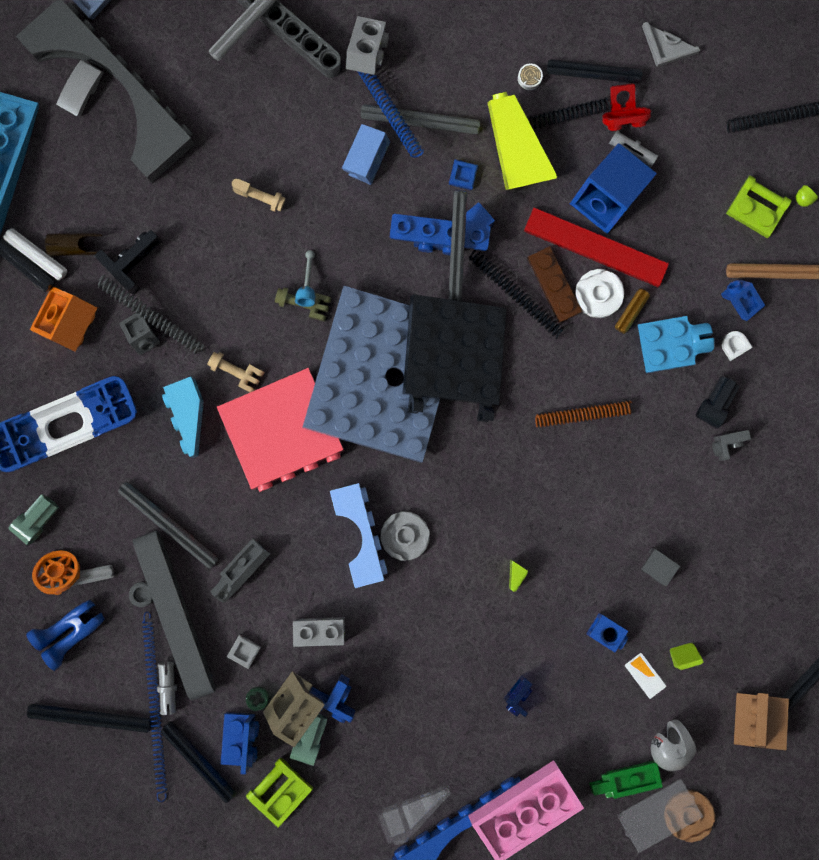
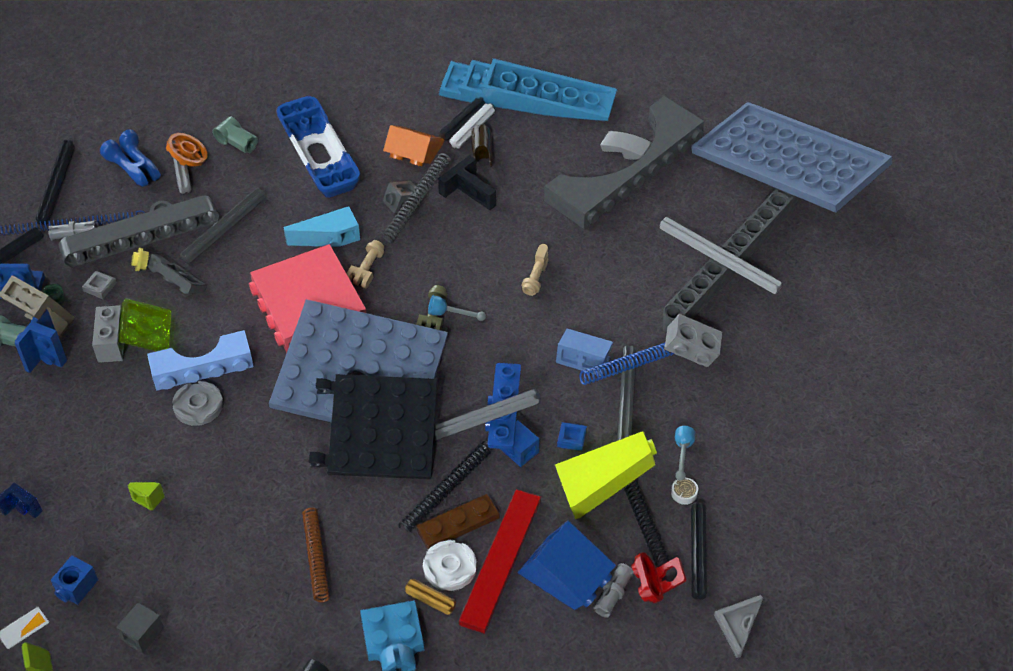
camera: 90 degrees right, 35 degrees down
none -> clear neon green plate [118,298,171,351]
none -> light yellow plate [131,248,149,271]
none -> hinge [675,426,696,481]

